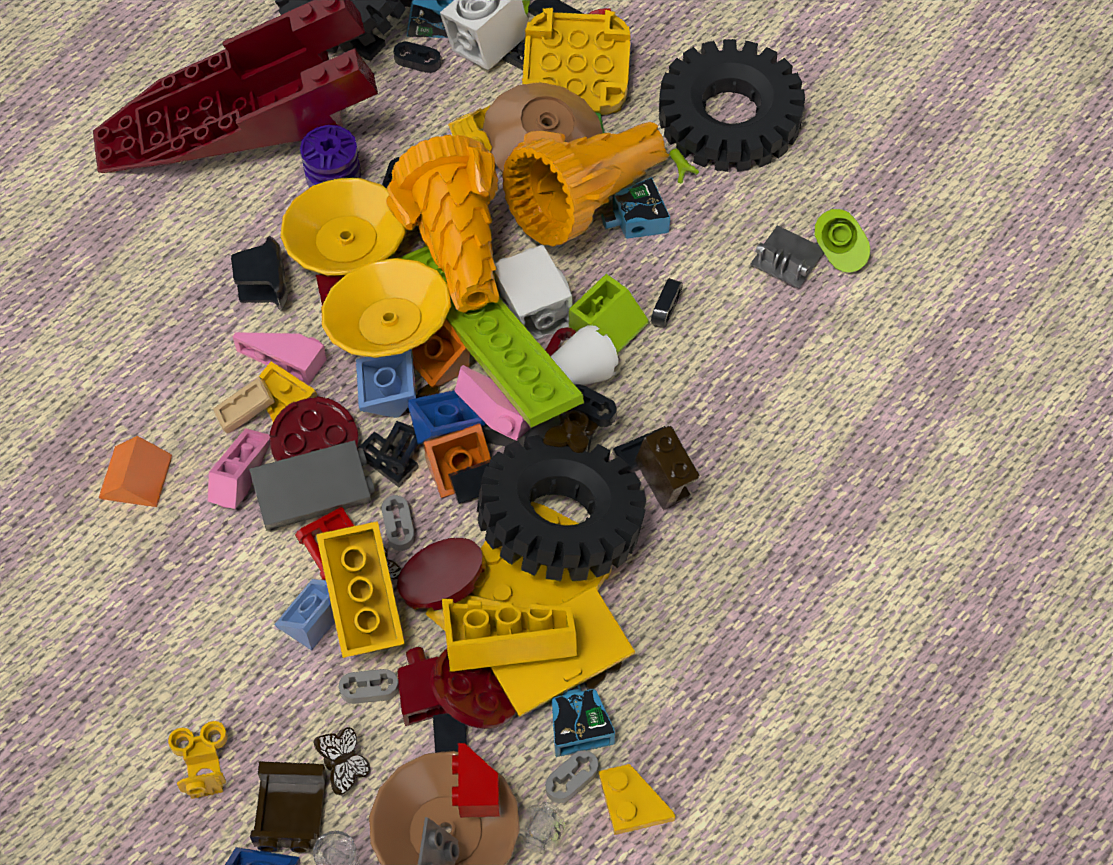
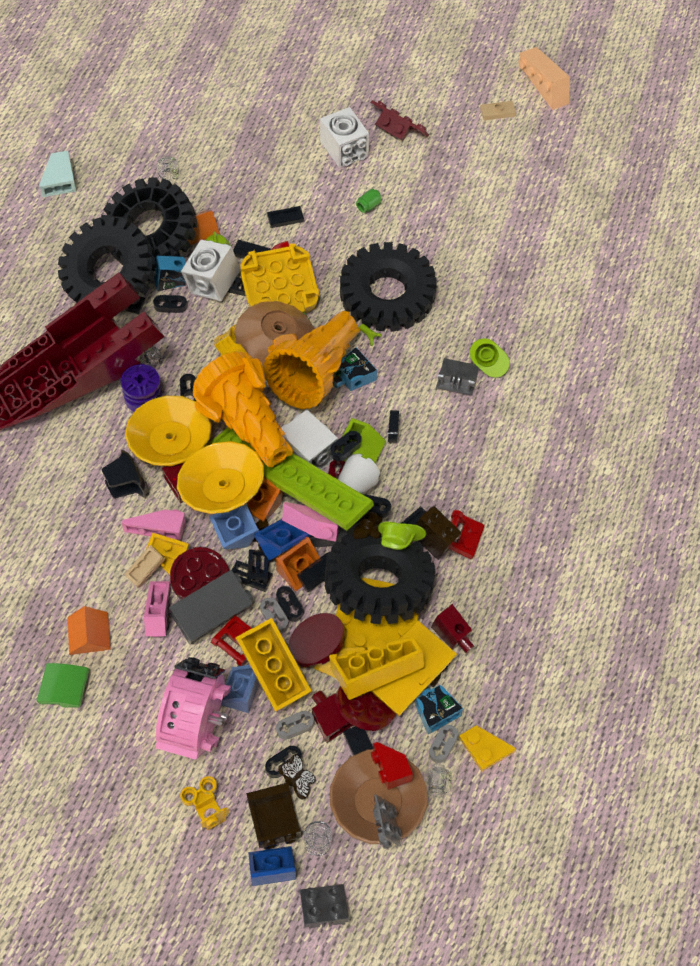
camera: 20 degrees left, 0 degrees up
none -> bright green slope [37,663,90,708]
none -> clear head [138,345,162,368]
none -> bright pink piece [156,657,231,759]
none -> black beam [265,746,302,778]
none -> black beam [276,586,303,622]
none -> black beam [330,431,362,461]
none -> lime piece [378,521,426,550]
none -> dark red torso [431,604,475,653]
none -> red plate [448,510,485,559]

